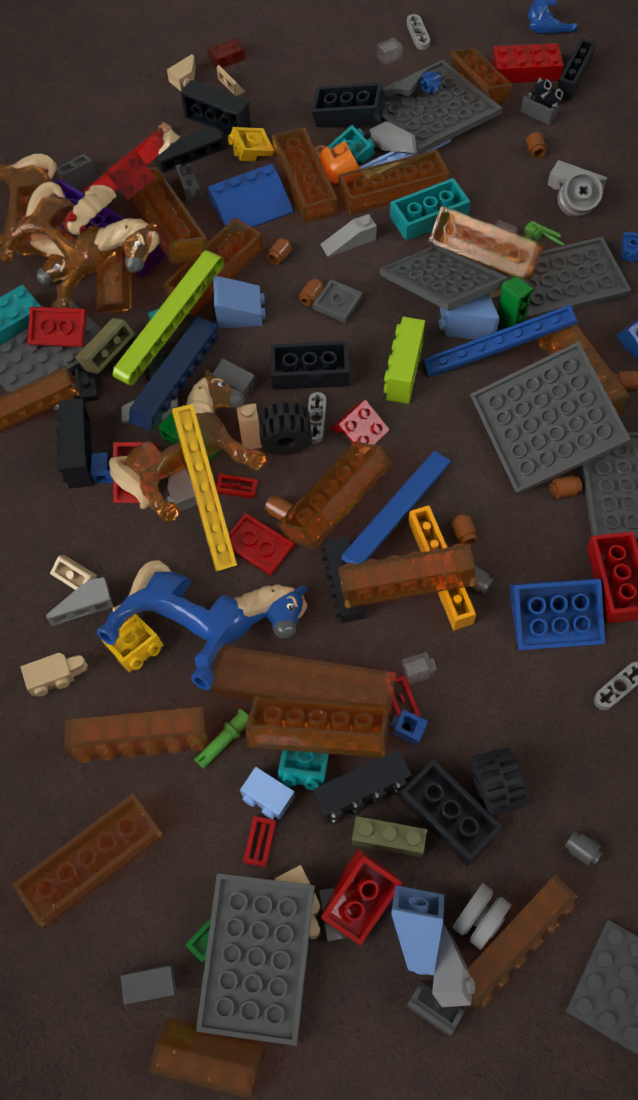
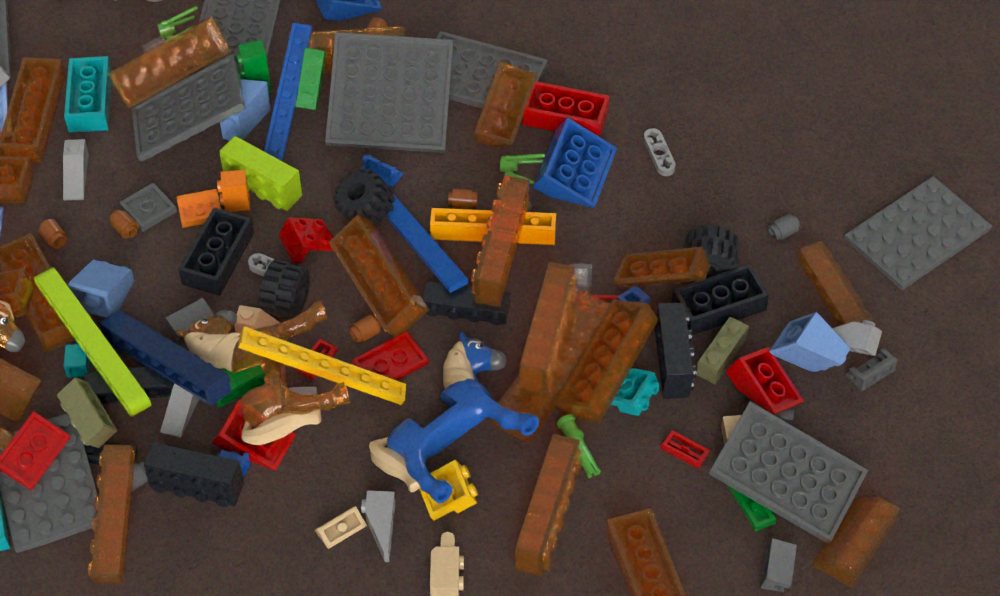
camera: 70 degrees left, 10 degrees down
light blue brick [240,767,295,820] -> none
light grey wheel [452,883,512,950] -> none
dark orange brick [549,475,582,499] -> none
none -> orange bracket [176,189,221,228]
none -> orange brick [217,170,250,212]
none -> green brick [296,48,327,111]
none -> black wheel [333,169,395,230]
none -> blue hinge [360,154,404,188]
none -> clear orange slope [474,62,538,147]
none -> bright green plant [500,154,545,184]
none -> clear orange brick [520,262,578,397]
none -> clear orange slope [613,247,710,287]

